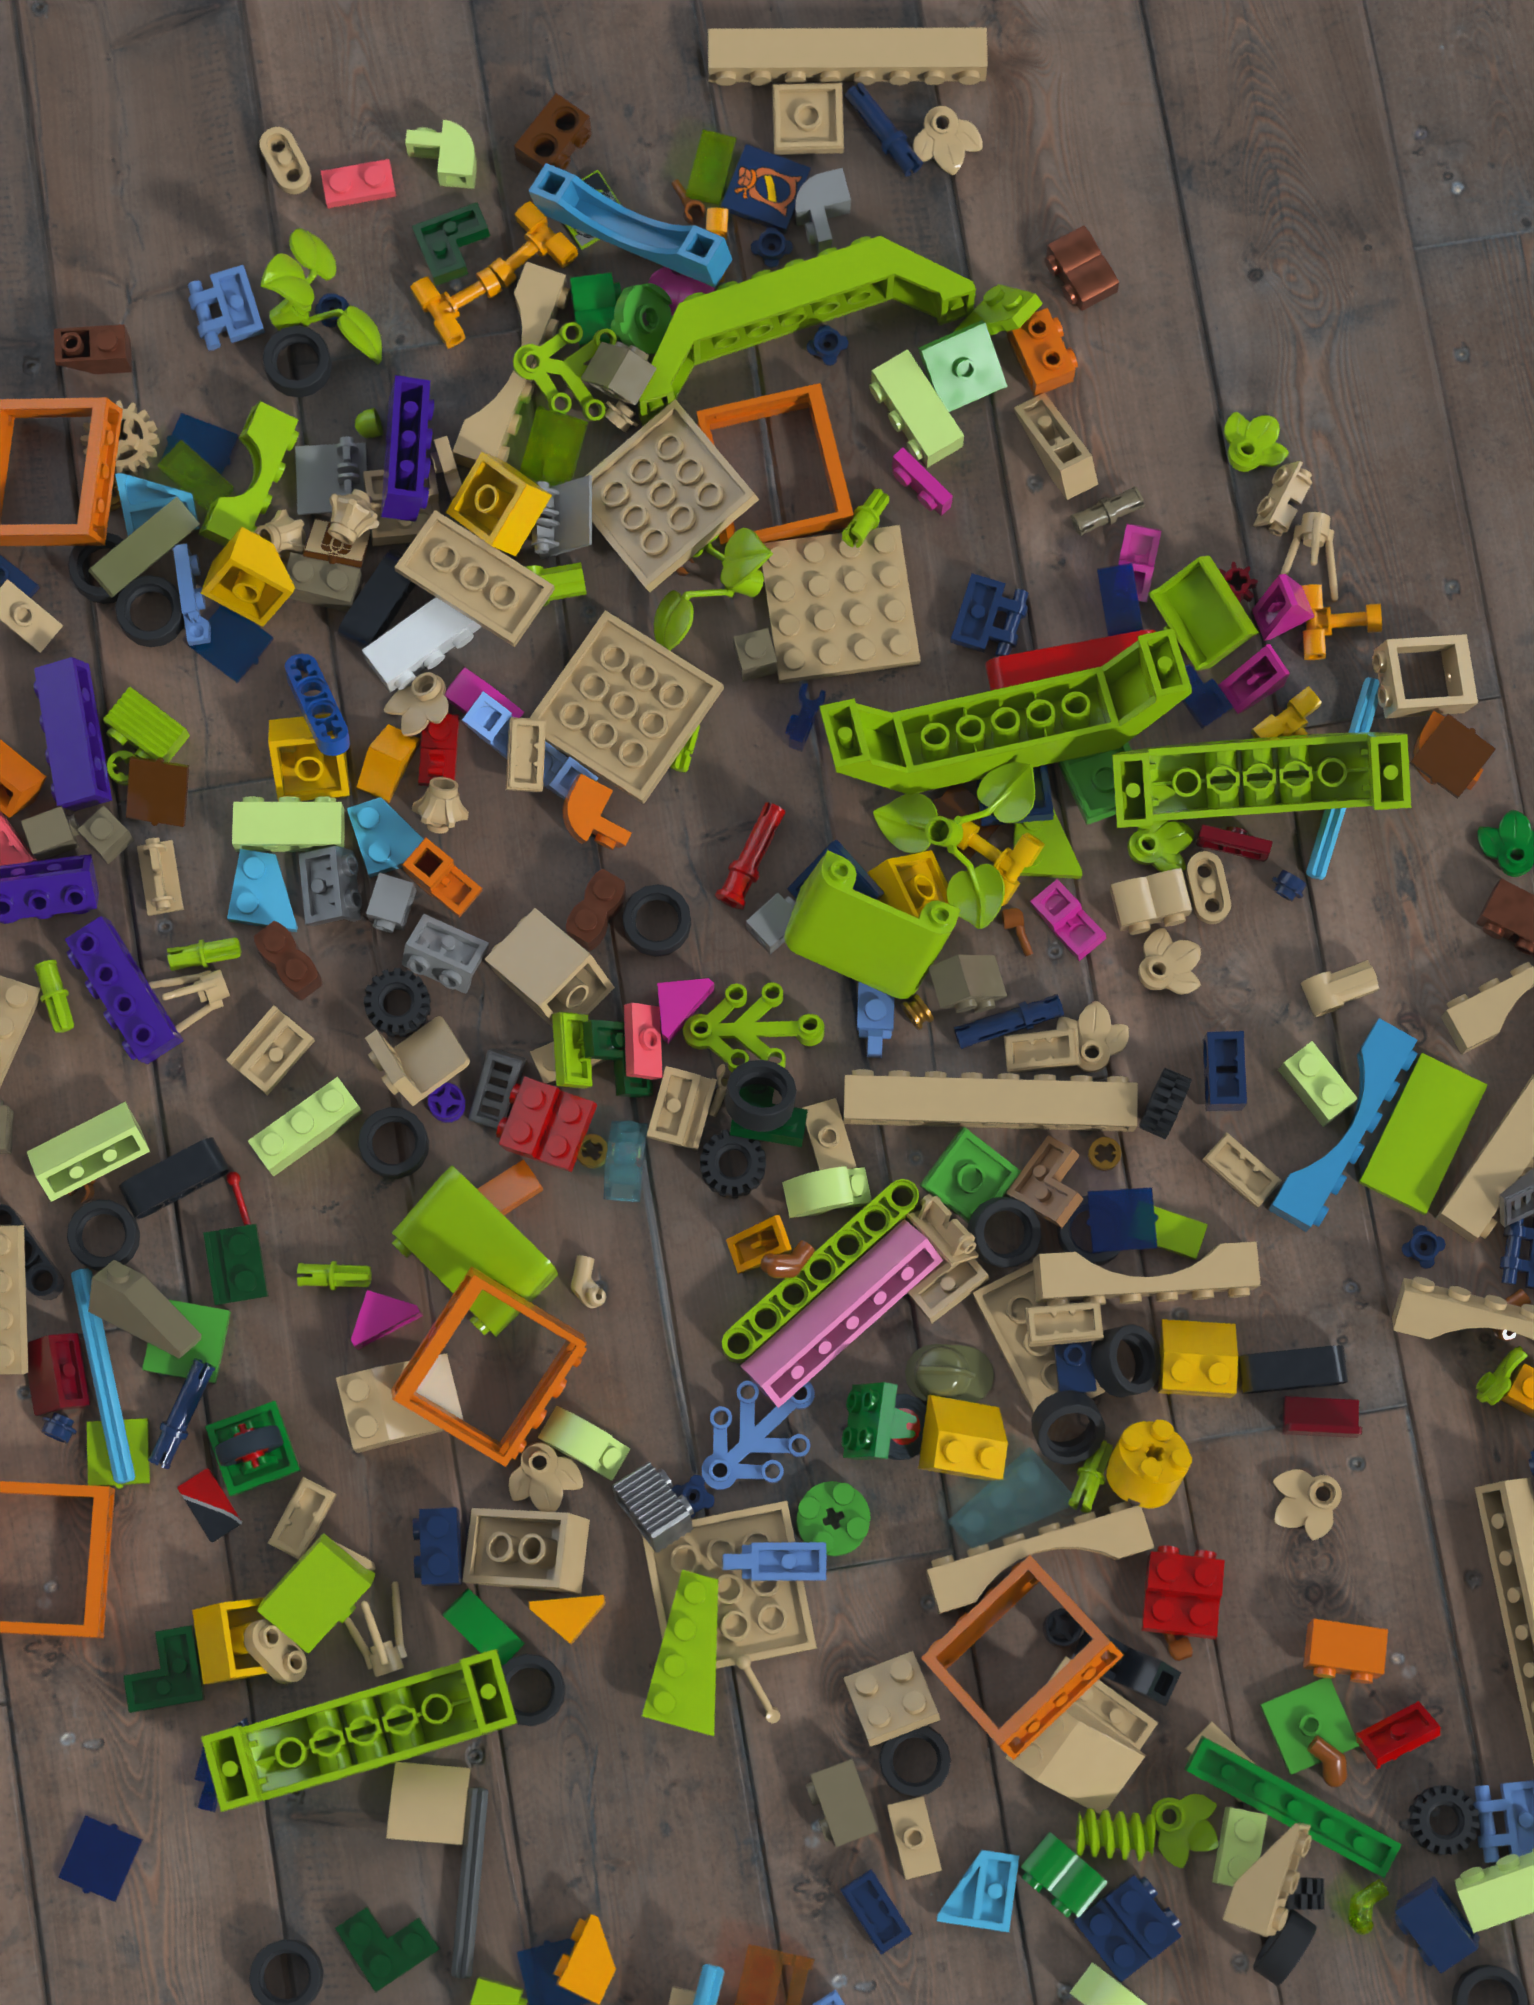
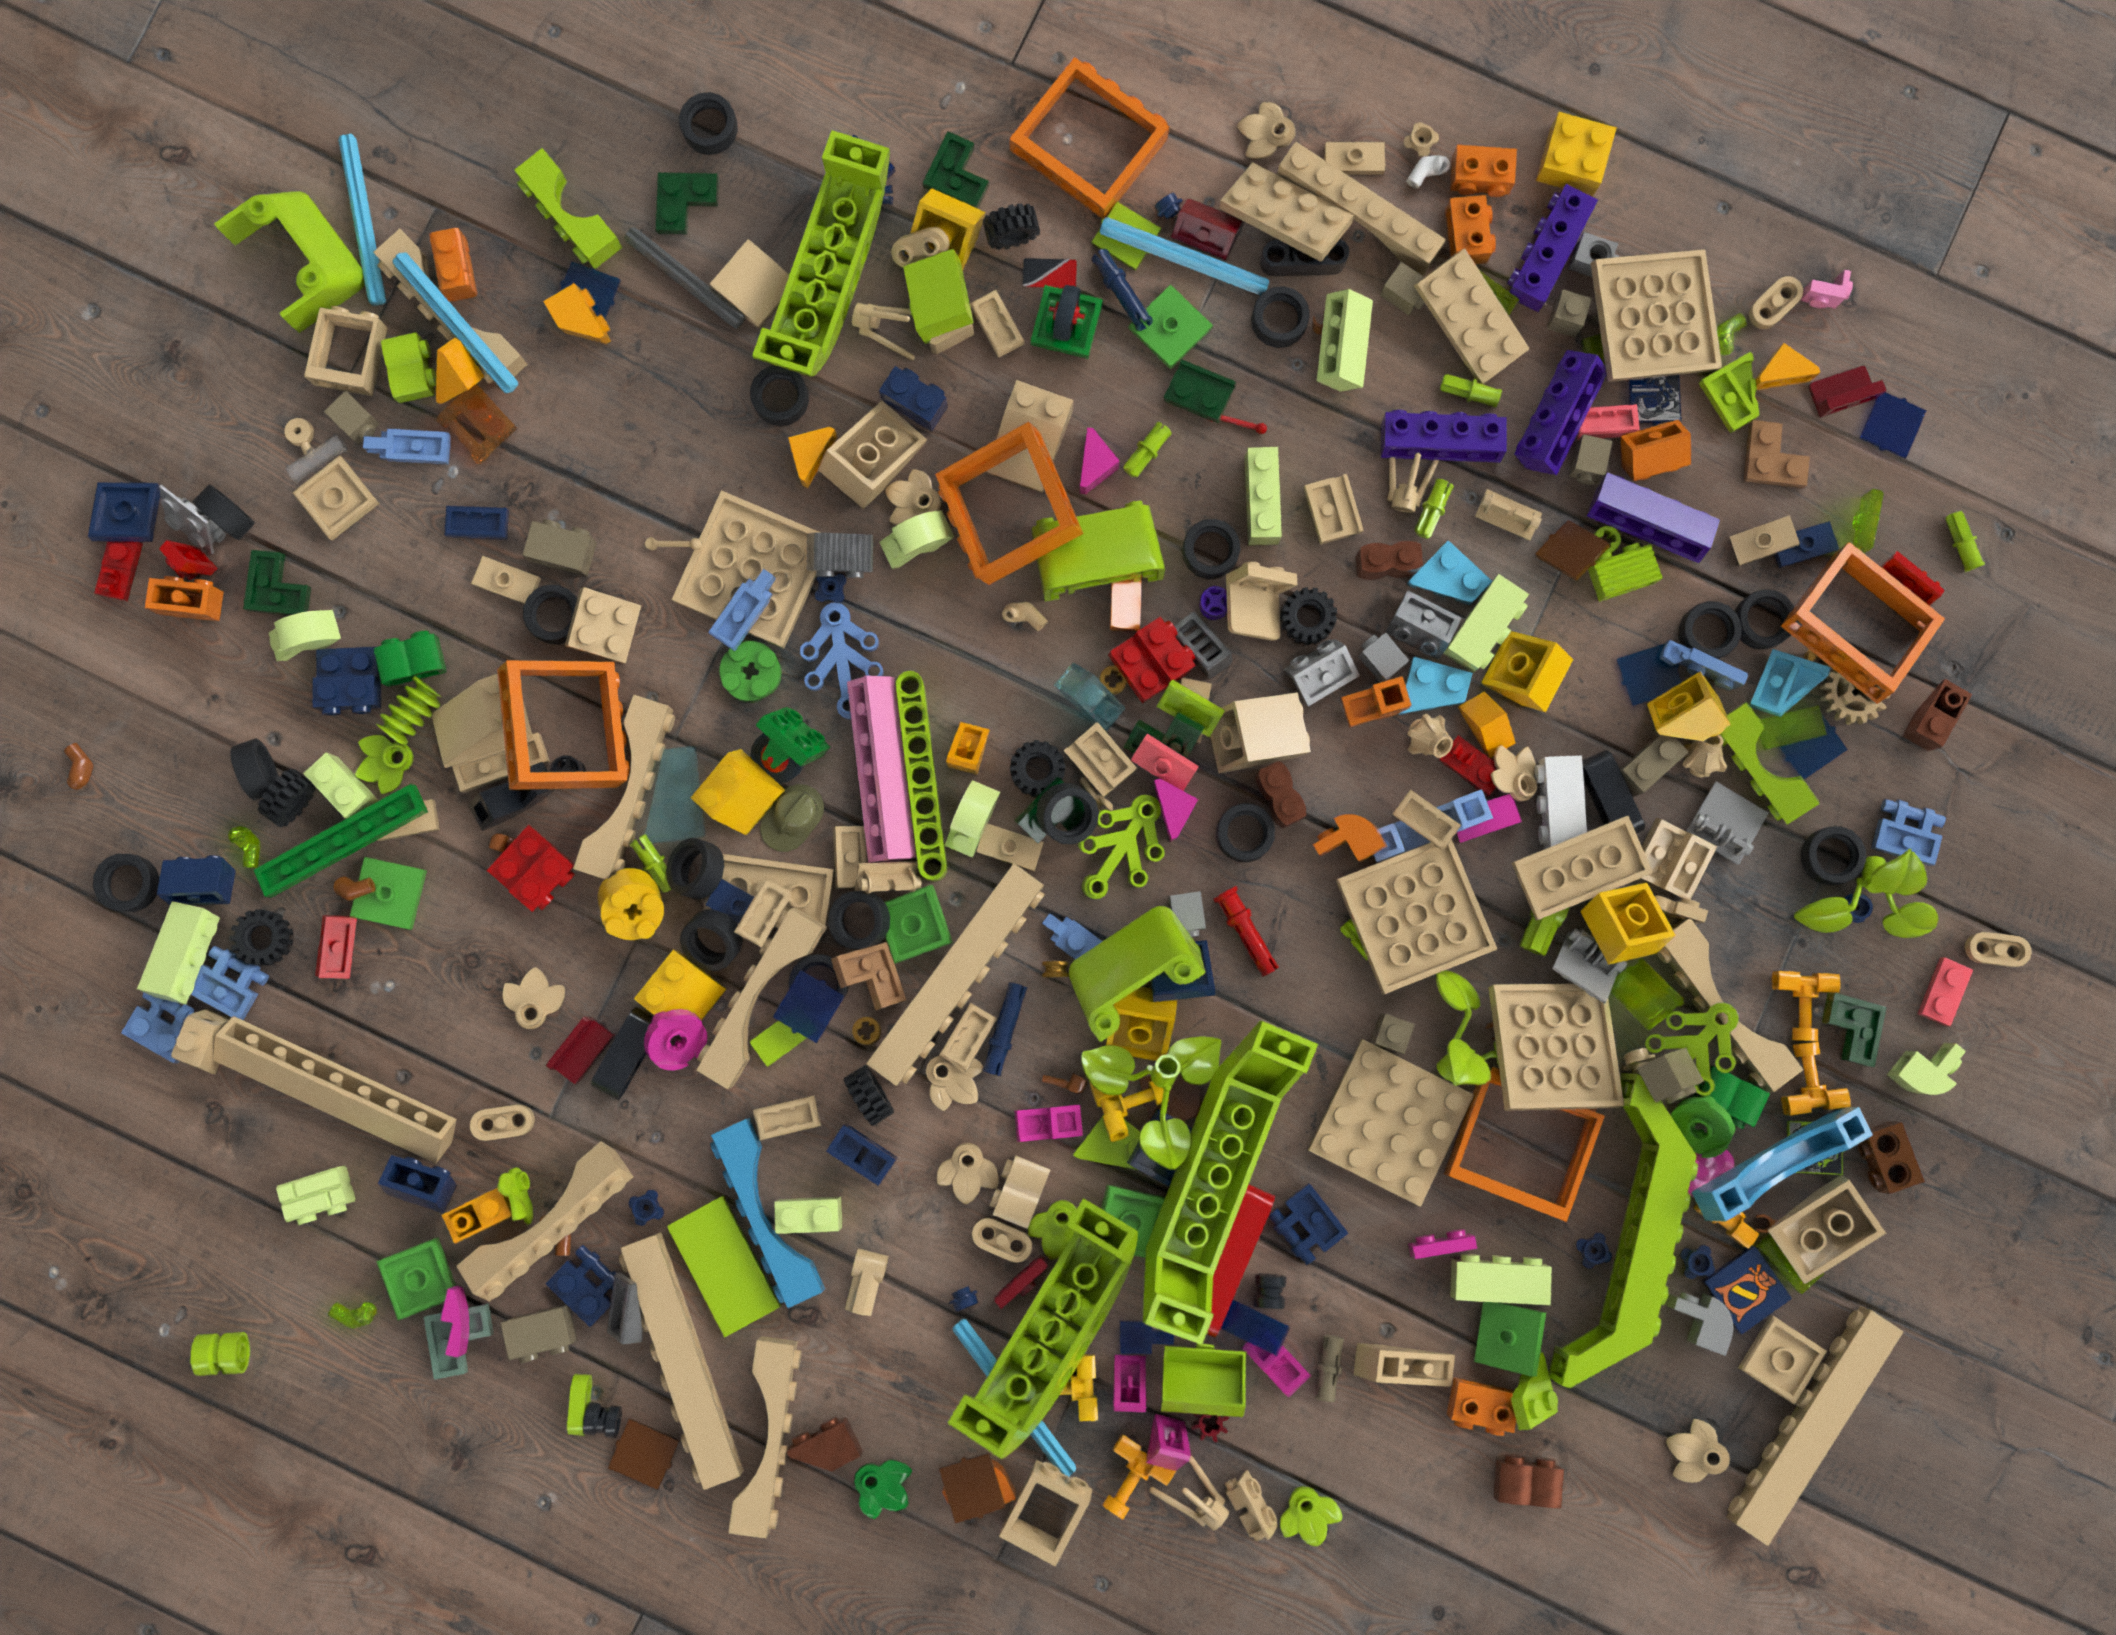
camera: 125 degrees right, 5 degrees up
clear blue piece [58,1815,143,1902] -> none
dark tan brick [77,805,134,864] -> none
olive slope [88,497,200,598] -> none
dark tan slope [88,1260,202,1359] -> none
black beam [119,1137,230,1220] -> none
blue beam [285,654,350,756] -> none
piece [303,518,371,568] -> none
tan rock [328,489,380,545] -> none
lime hinge [355,408,383,438] -> none
dark purple brick [381,375,434,522] -> none
green slope [442,1588,525,1666] -> none
lime wing [642,1570,718,1737] -> none
dark orange arm [761,1240,815,1278] -> none
clear blue plate [785,683,826,752] -> none
lime axle [842,489,890,548] -> none
dark blue pin [845,82,923,177] -> none
dark tan brick [928,955,1007,1013] -> none
medium azure wing [936,1850,1019,1932] -> none
tan slope [1223,1823,1312,1936] -> none
orange brick [1303,1619,1388,1684] -> none
none -> tan plate [470,1104,535,1141]
none -> dark pink plate [644,1009,707,1071]
none -> black tyre [982,203,1040,249]
none -> black wheel [1253,1273,1286,1309]
none -> tan slope [1767,1175,1886,1284]

